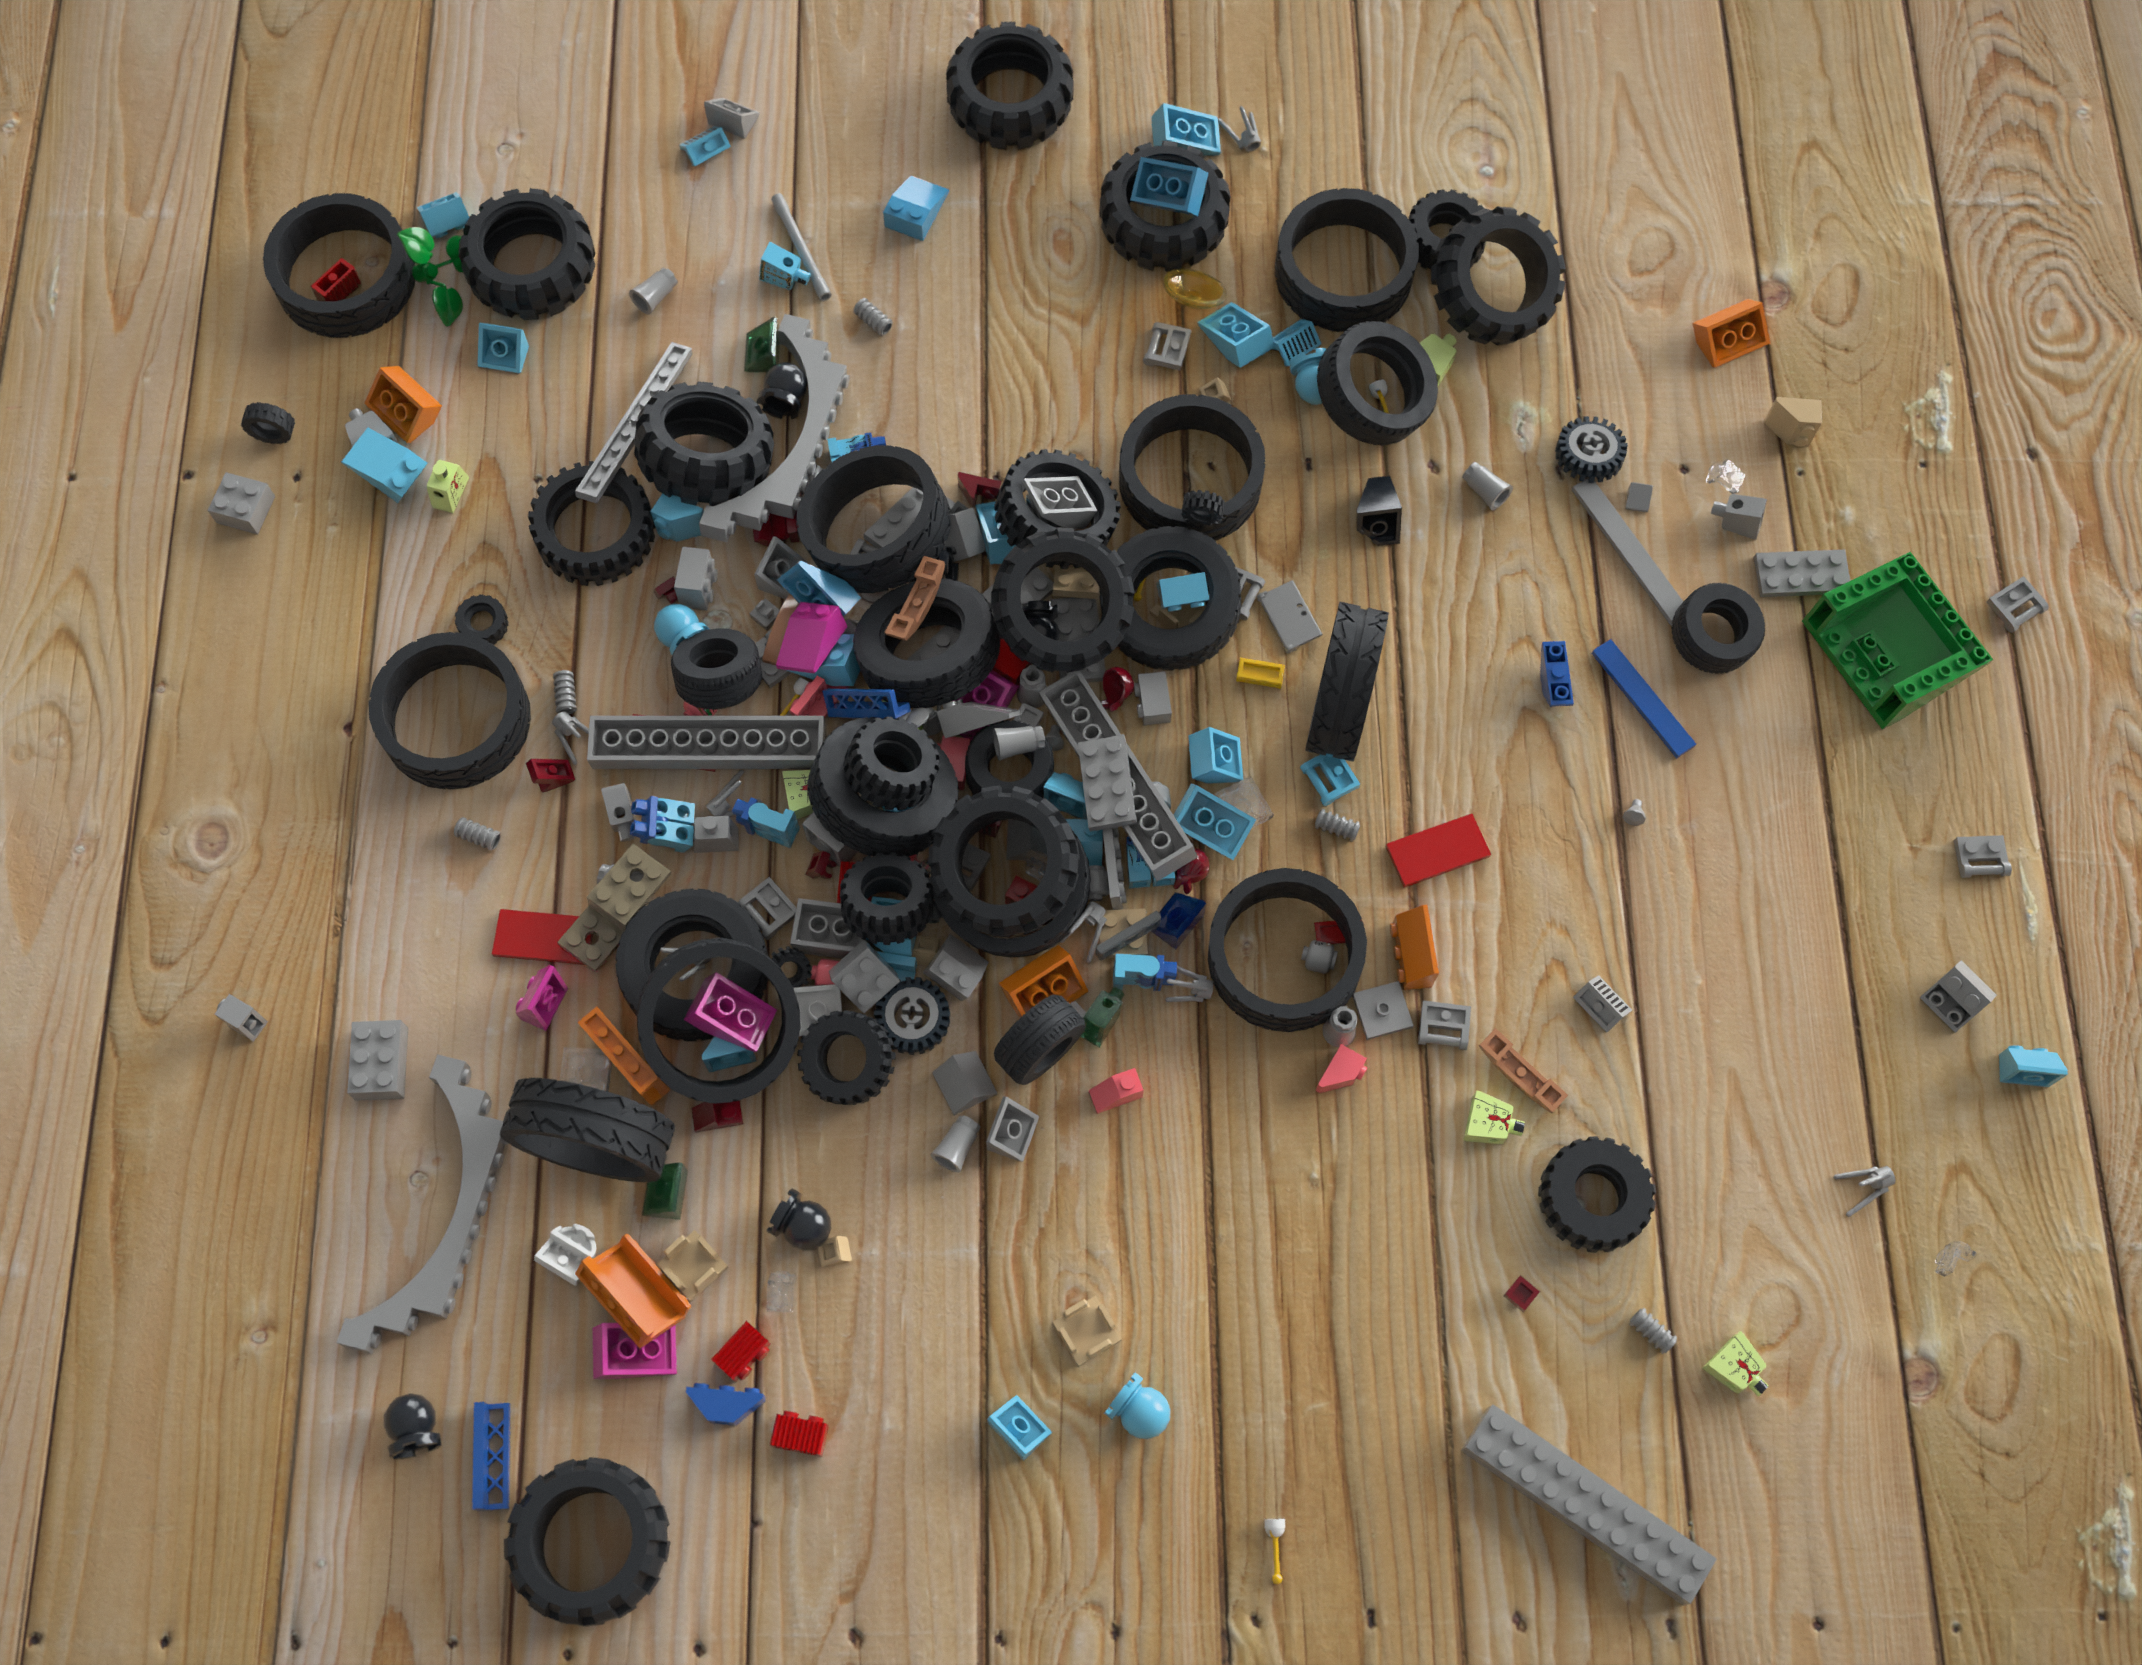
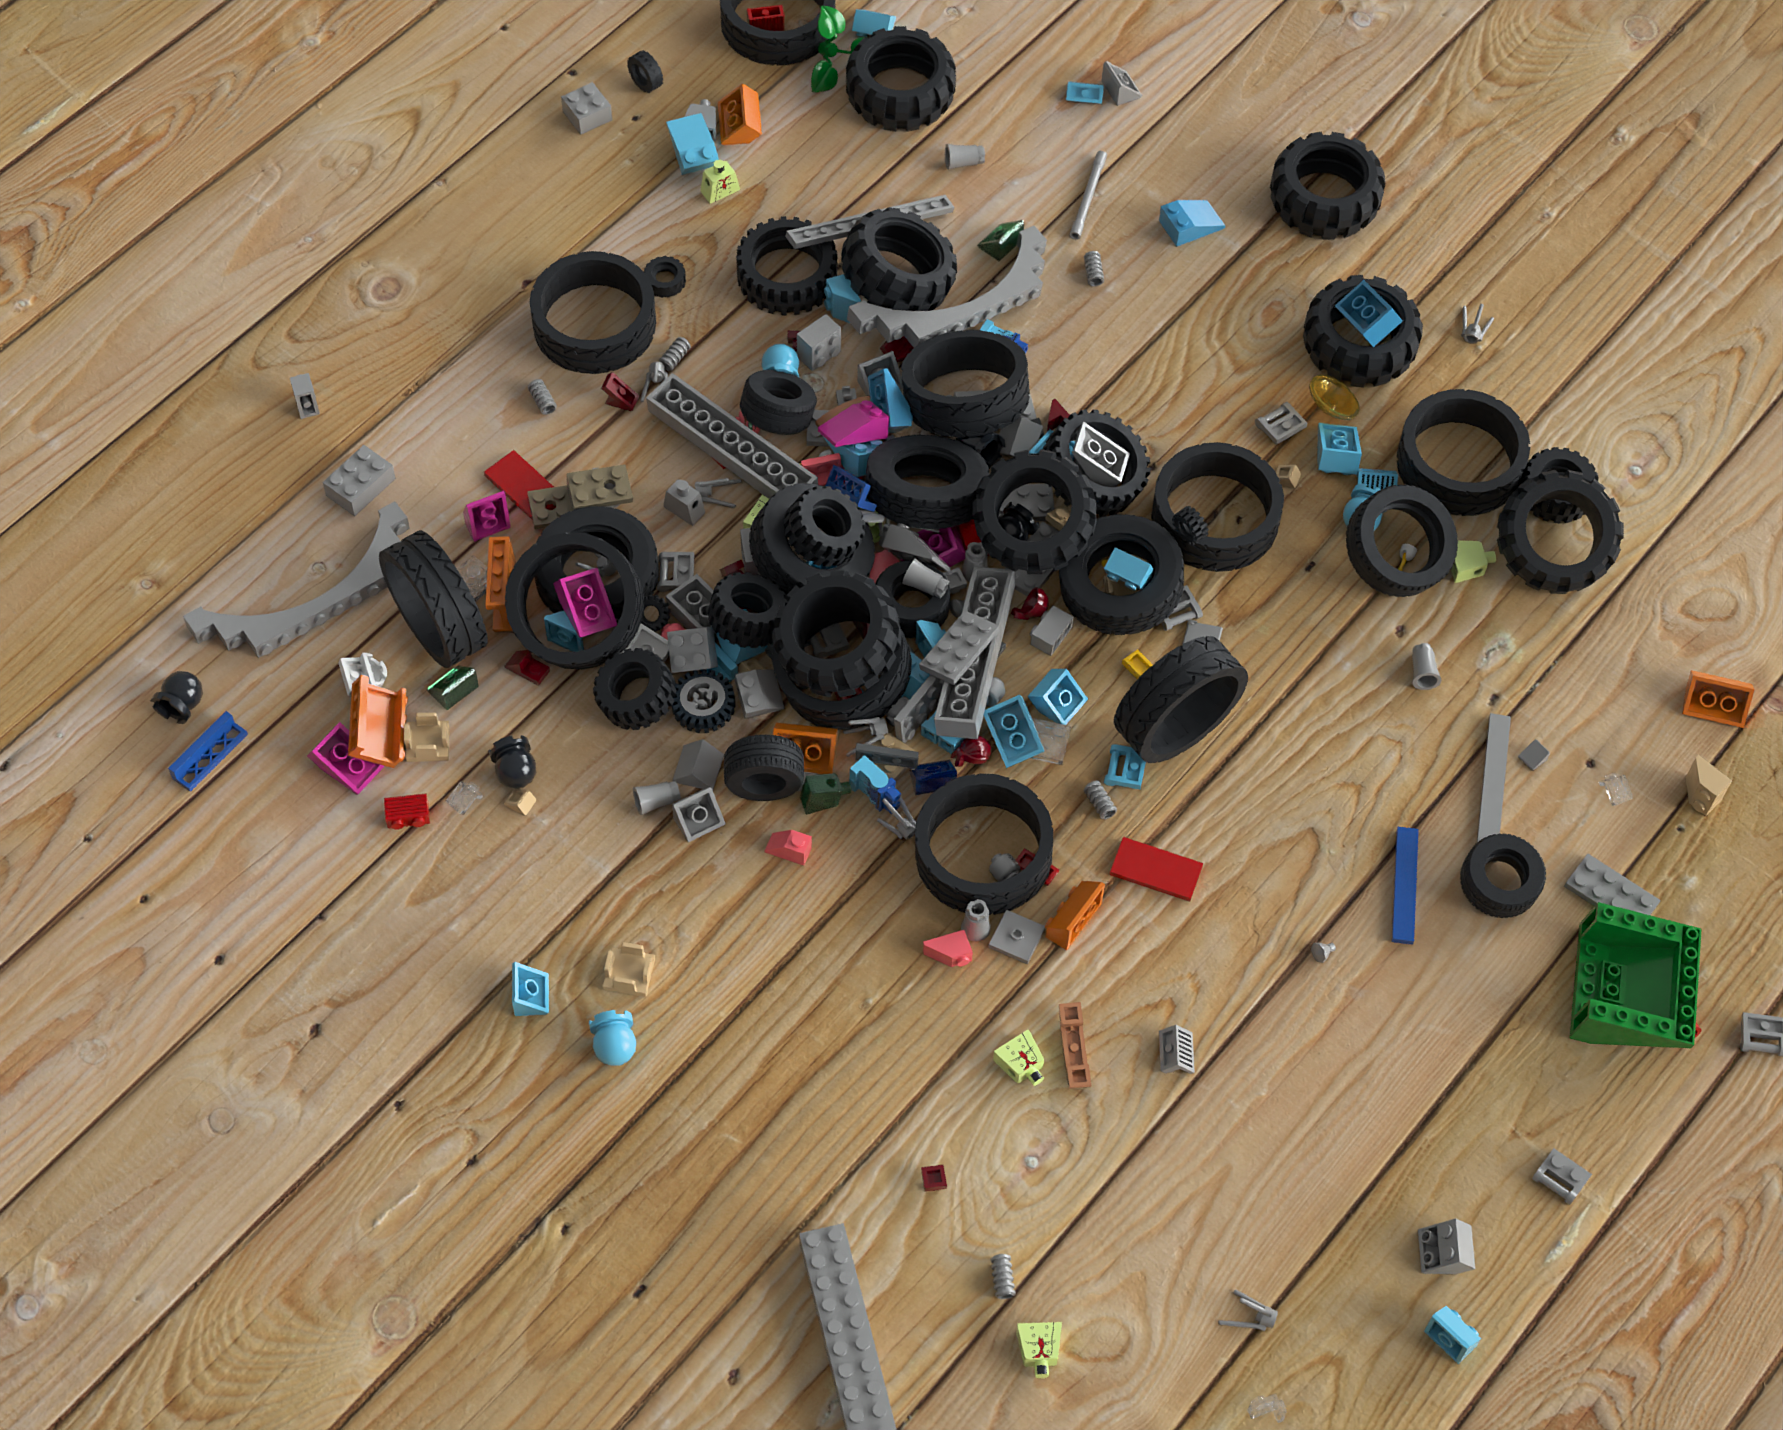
camera: 40 degrees right, 10 degrees down
medium azure slope [478,323,529,373] -> none
black tyre [504,1457,670,1627] -> none
light grey torso [601,783,637,842] -> none
medium azure hips [630,796,695,853] -> none
blue slope [686,1383,766,1426] -> none
medium azure hips [732,797,800,848] -> none
black tile [756,362,807,419] -> none
medium azure torso [759,242,811,290] -> none
red brick [770,1411,829,1457] -> none
nougat slope [885,556,945,641] -> none
medium azure slope [1151,103,1221,156] -> none
hinge [1264,1519,1285,1584] -> none
black slope [1356,476,1402,546] -> none
light grey plate [1418,1000,1471,1050] -> none
black tyre [1538,1136,1656,1253] -> none
blue slope [1540,641,1574,707] -> none
wheel [1555,416,1628,483] -> none
light grey torso [1711,494,1767,540] -> none

